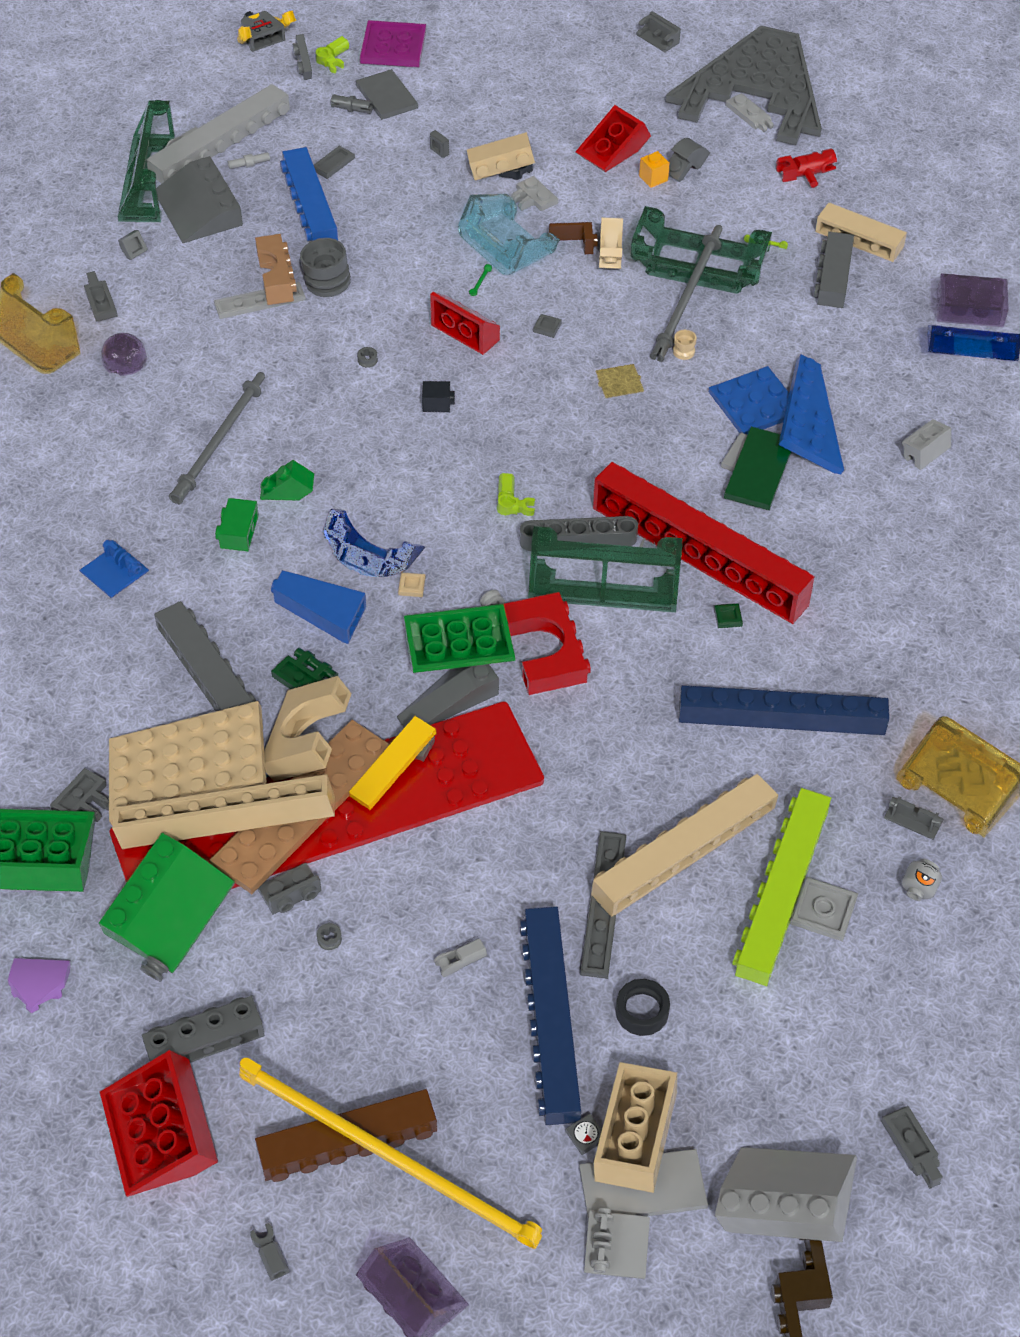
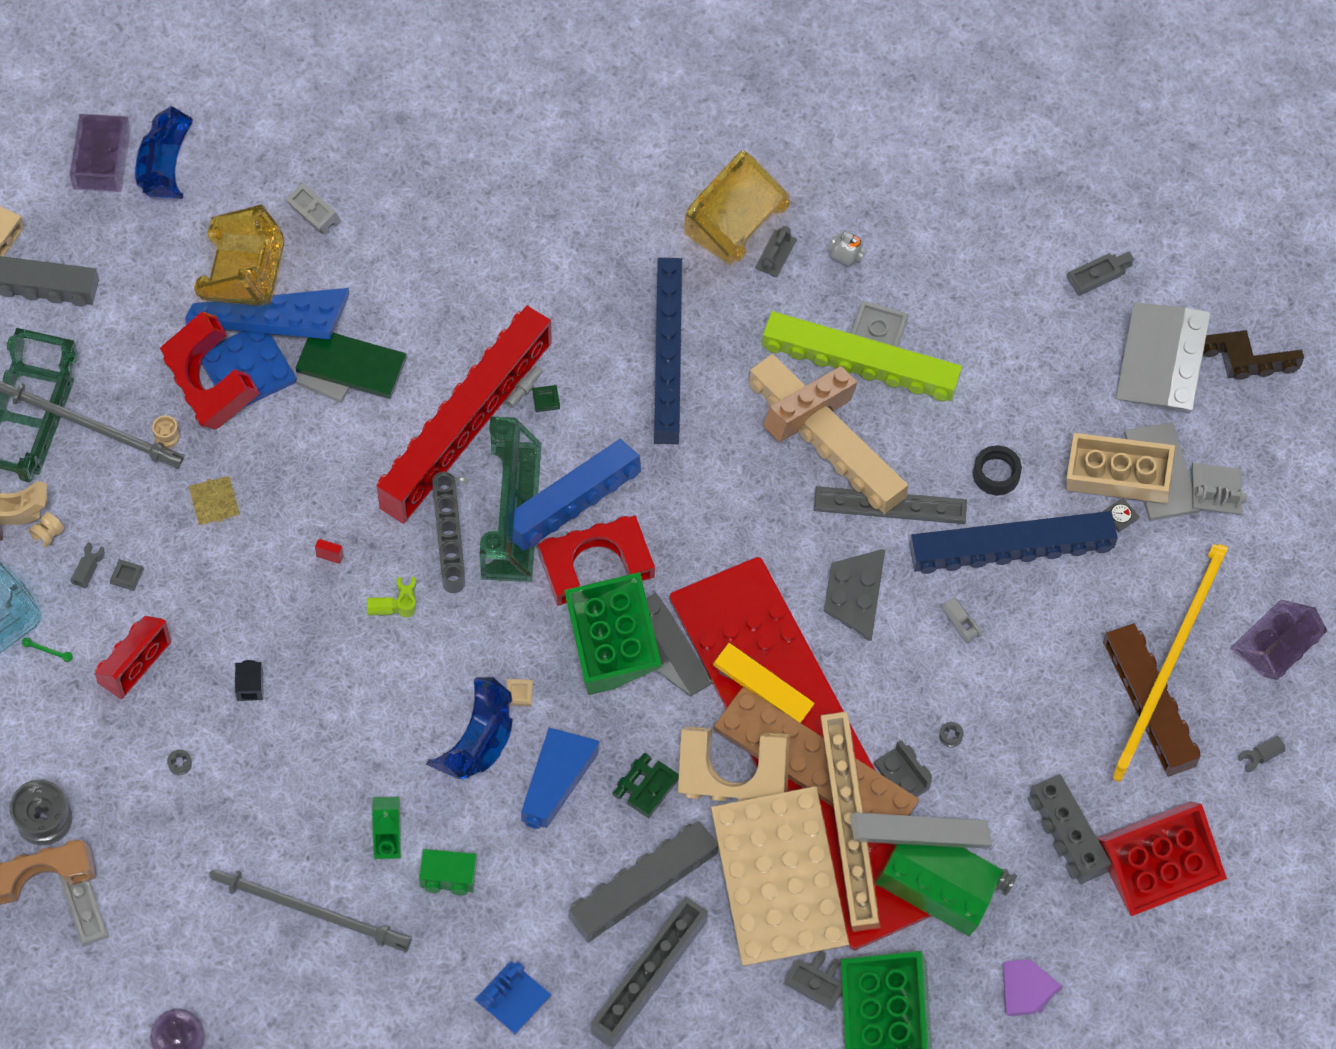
camera: 95 degrees left, 10 degrees up
light grey bush [480,590,505,606] -> none
none -> tan wheel [28,512,65,548]
none -> dark grey bar [70,542,105,588]
none -> red arch [160,311,260,430]
none -> clear yellow windscreen [194,204,284,306]
none -> red tile [315,539,344,564]
none -> blue brick [502,439,641,551]
none -> light grey bar [505,366,543,408]
none -> dark grey brick [591,896,708,1049]
none -> medium nougat arch [763,366,858,442]
none -> dark grey wing [824,549,885,641]
none -> light grey tile [850,813,992,848]

